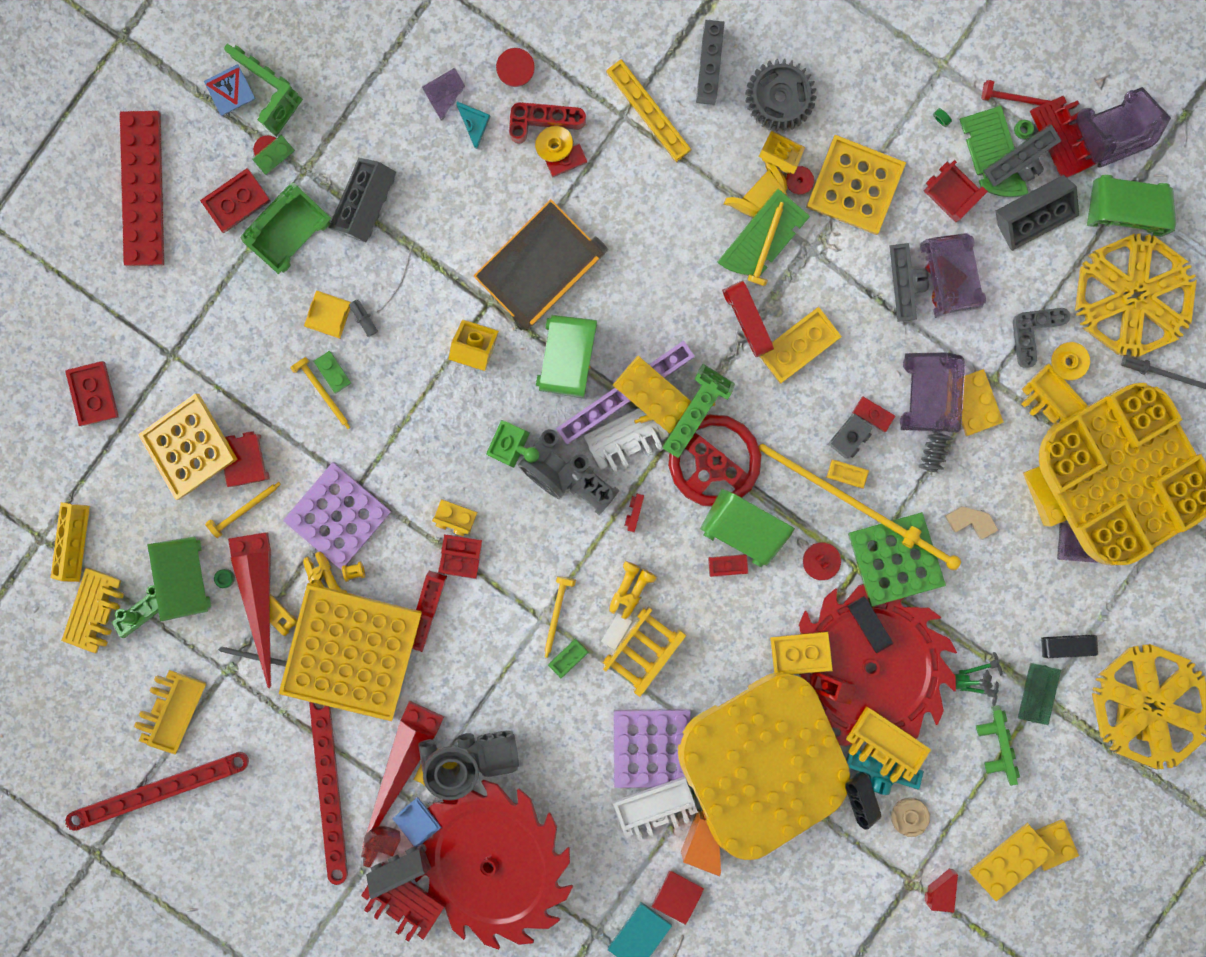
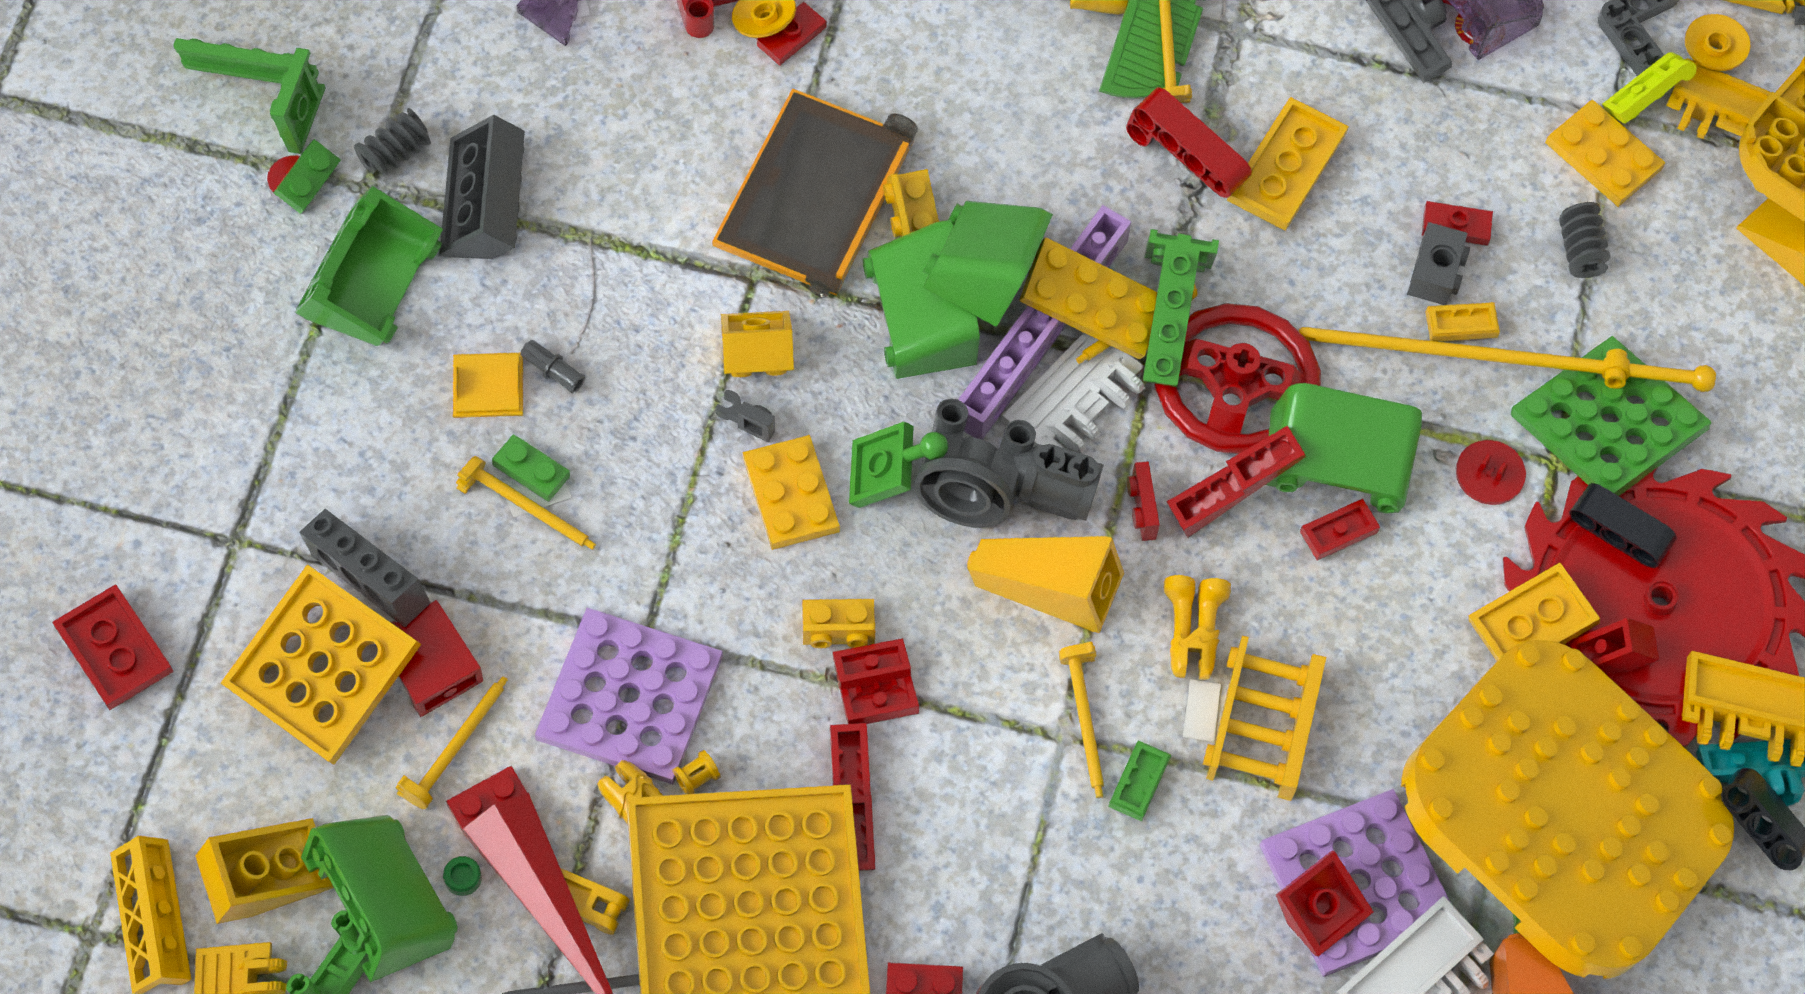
camera: 25 degrees left, 25 degrees down
red plate [120,111,164,266] -> none
red plate [200,168,271,233] -> none
medium blue piece [204,64,255,116] -> none
teal tile [456,101,491,149] -> none
clear purple windscreen [900,352,965,433] -> none
tan tile [945,506,998,540] -> none
none -> yellow slope [195,818,334,924]
none -> dark grey brick [299,509,431,627]
none -> dark grey piece [354,108,431,176]
none -> dark grey plate [716,390,775,443]
none -> yellow plate [742,435,840,550]
none -> yellow bracket [883,169,939,237]
none -> bright green windscreen [923,201,1053,327]
none -> yellow slope [967,536,1124,633]
none -> red slope [1166,426,1306,538]
none -> red slope [1276,850,1374,957]
none -> neon yellow plate [1602,52,1697,124]

